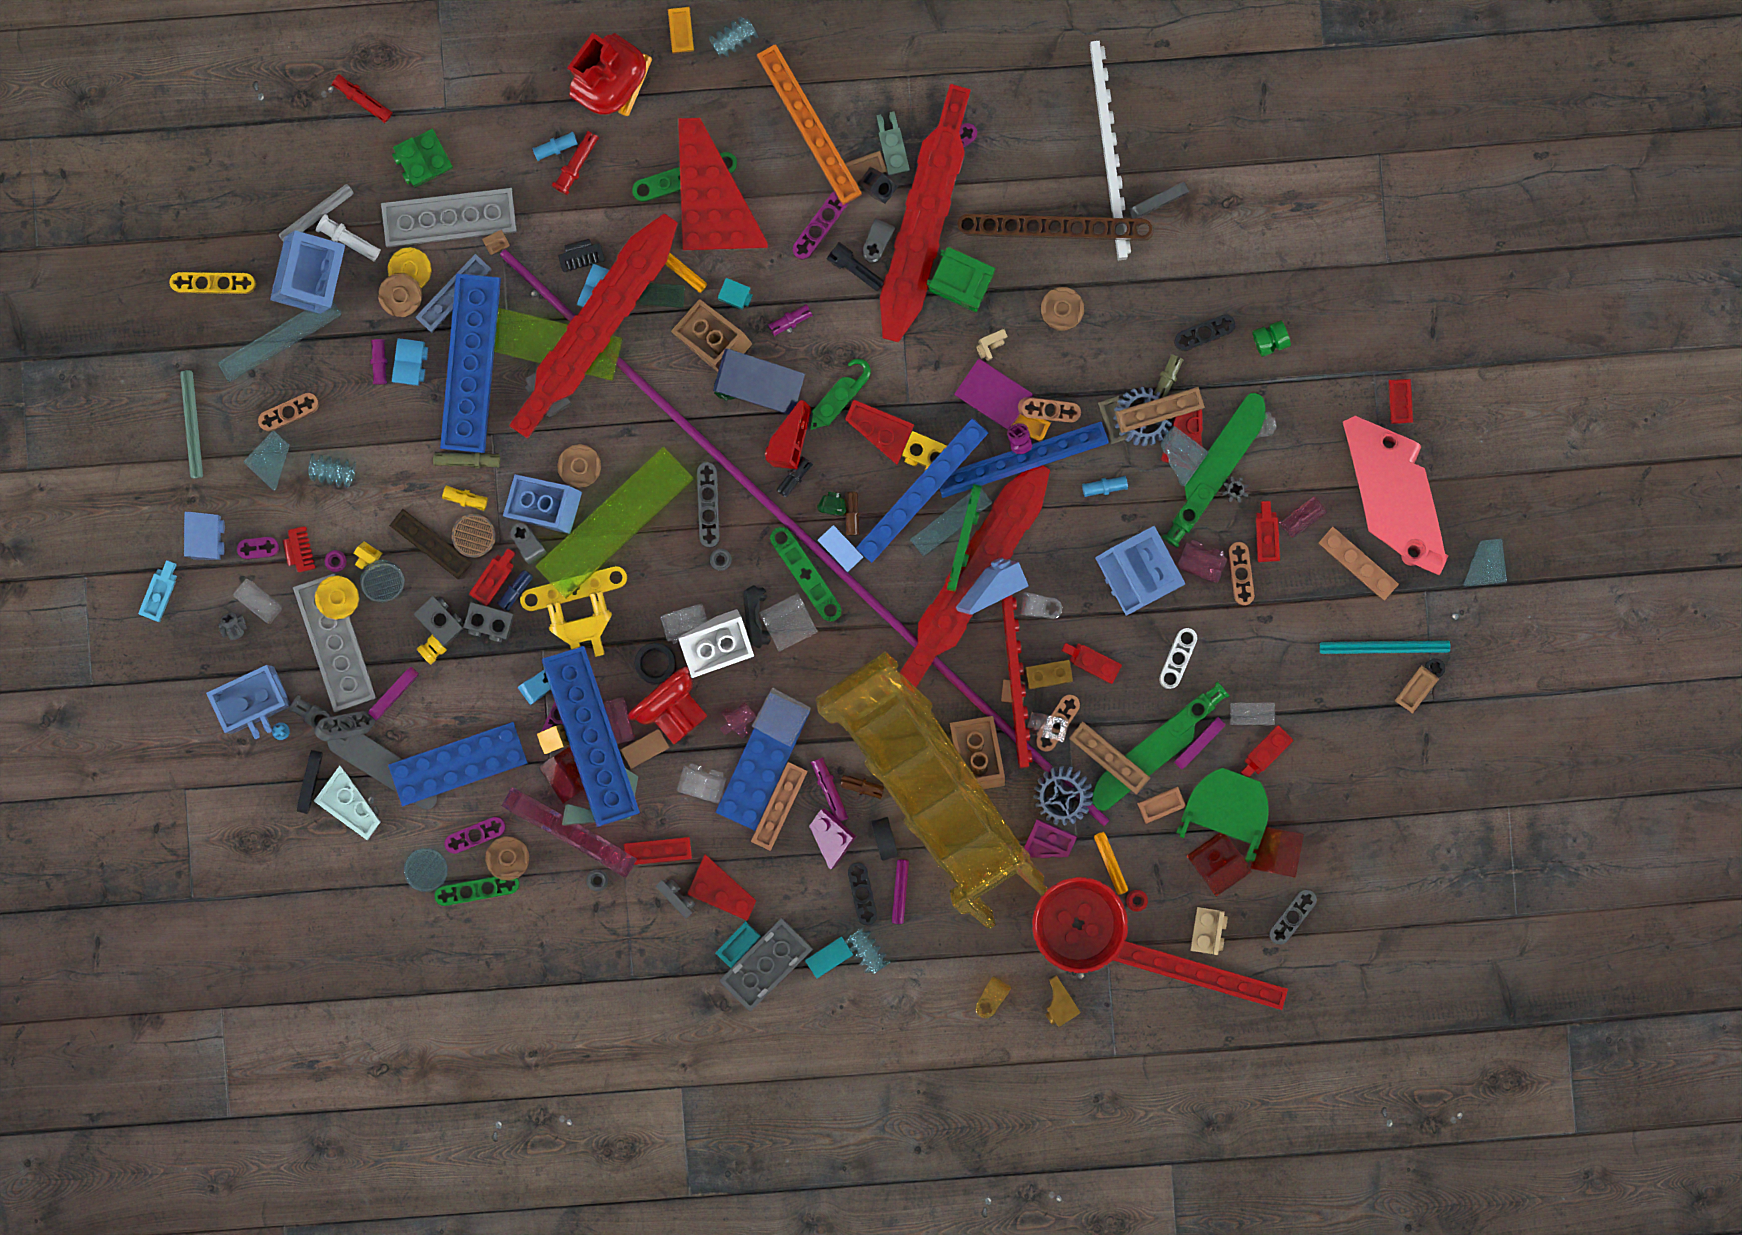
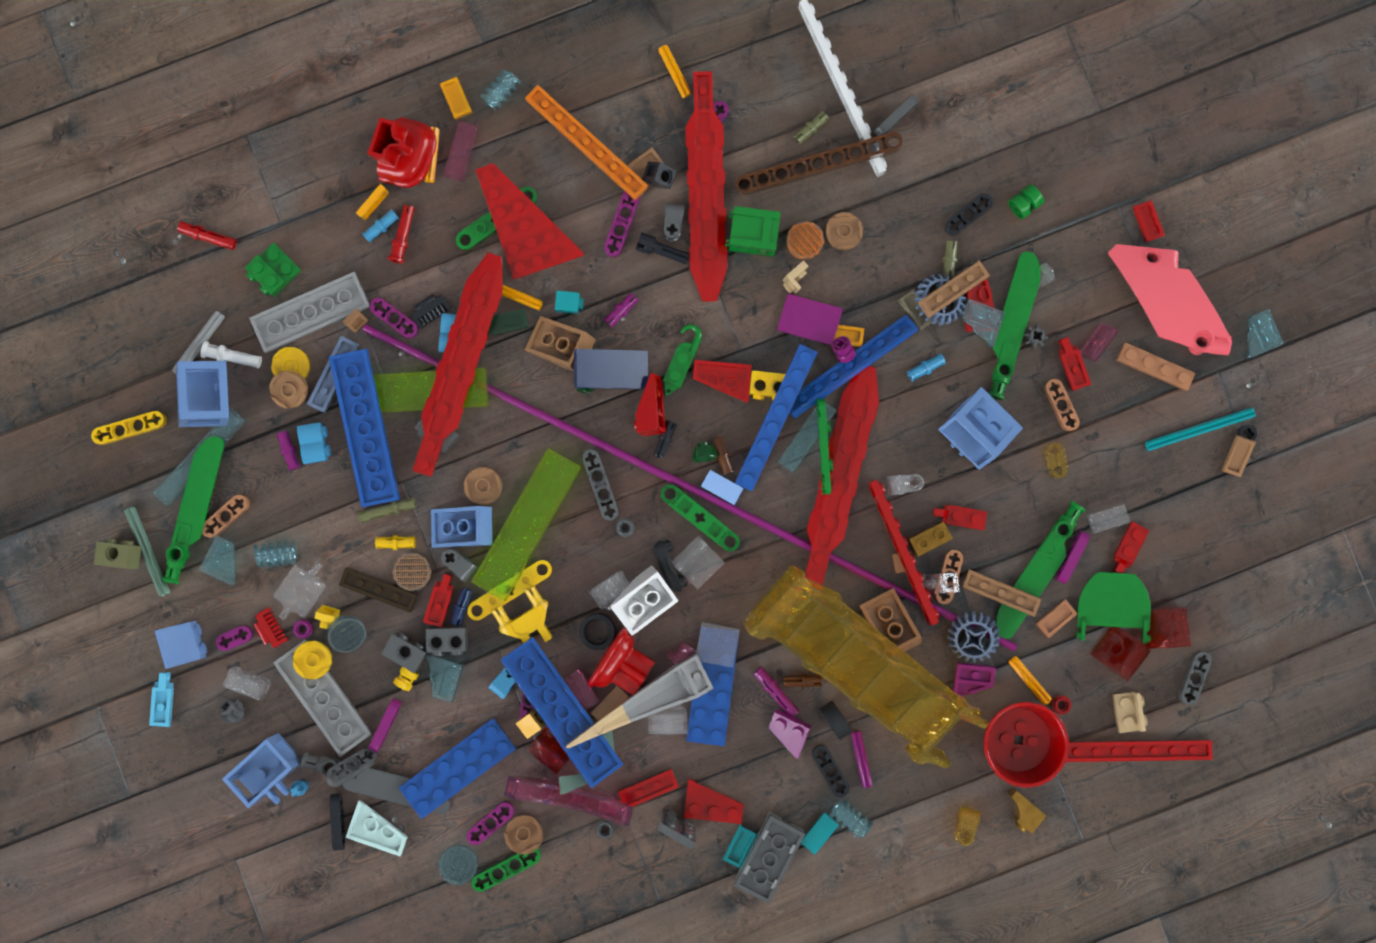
camera: 20 degrees left, 0 degrees up
nougat plate [751,762,808,851] -> none
sand green hinge [876,111,910,176] -> none
medium blue slope [956,558,1029,615] -> none
nougat beam [1018,397,1081,423] -> none
white beam [1159,628,1197,689] -> none
clear pink brick [1176,540,1228,584] -> none
none -> olive brick [94,538,141,569]
none -> green piece [162,436,224,584]
none -> clear plate [273,562,328,620]
none -> light orange tile [356,184,389,221]
none -> magenta beam [370,298,419,339]
none -> clear light blue wing [427,655,464,703]
none -> clear pink plate [443,121,478,182]
none -> light grey plate [566,654,714,748]
none -> light orange axle [659,45,691,98]
none -> tile [786,221,824,260]
none -> olive pin [793,111,830,145]
none -> clear yellow beam [1045,443,1068,479]

